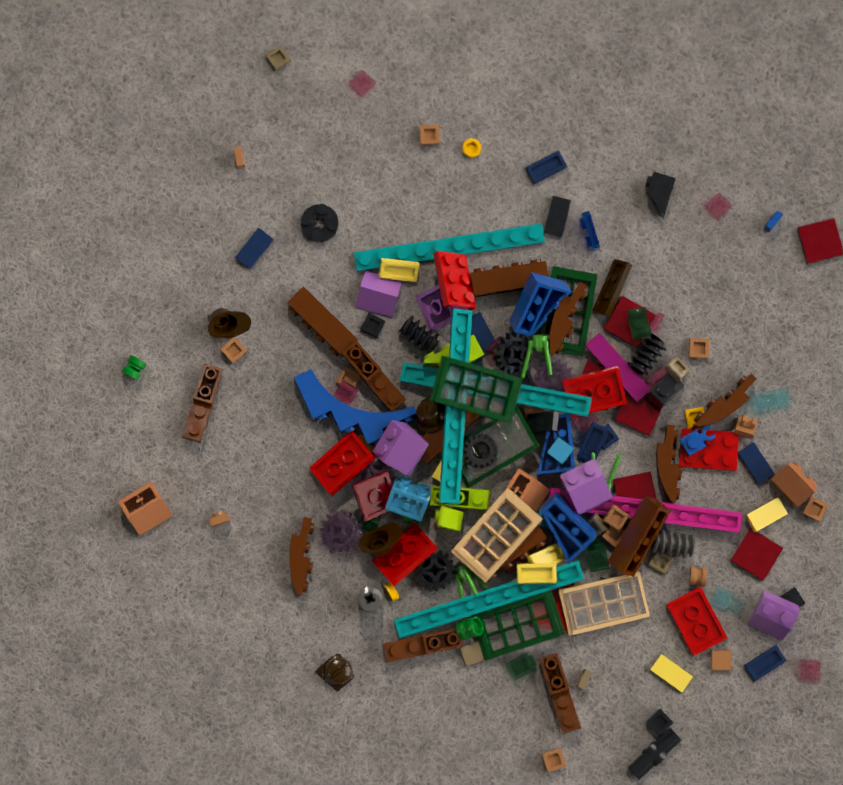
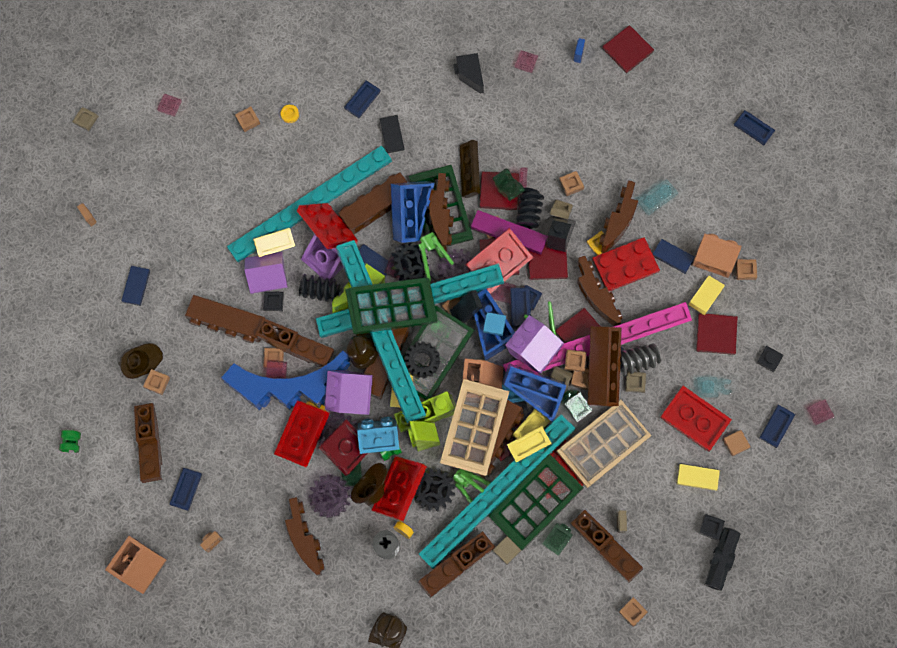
camera: 15 degrees left, 10 degrees down
black plate [301,204,339,242] -> none
green wheel [456,617,483,640] -> none
clear blue plate [579,211,600,252] -> none
clear pink tile [646,367,667,386] -> none
blue plate [679,426,716,456] -> none
medium nougat wheel [689,566,707,587] -> none
medium nougat tile [734,415,757,439] -> none
medium lavender slope [747,590,799,640] -> none
none -> dark blue tile [169,468,202,511]

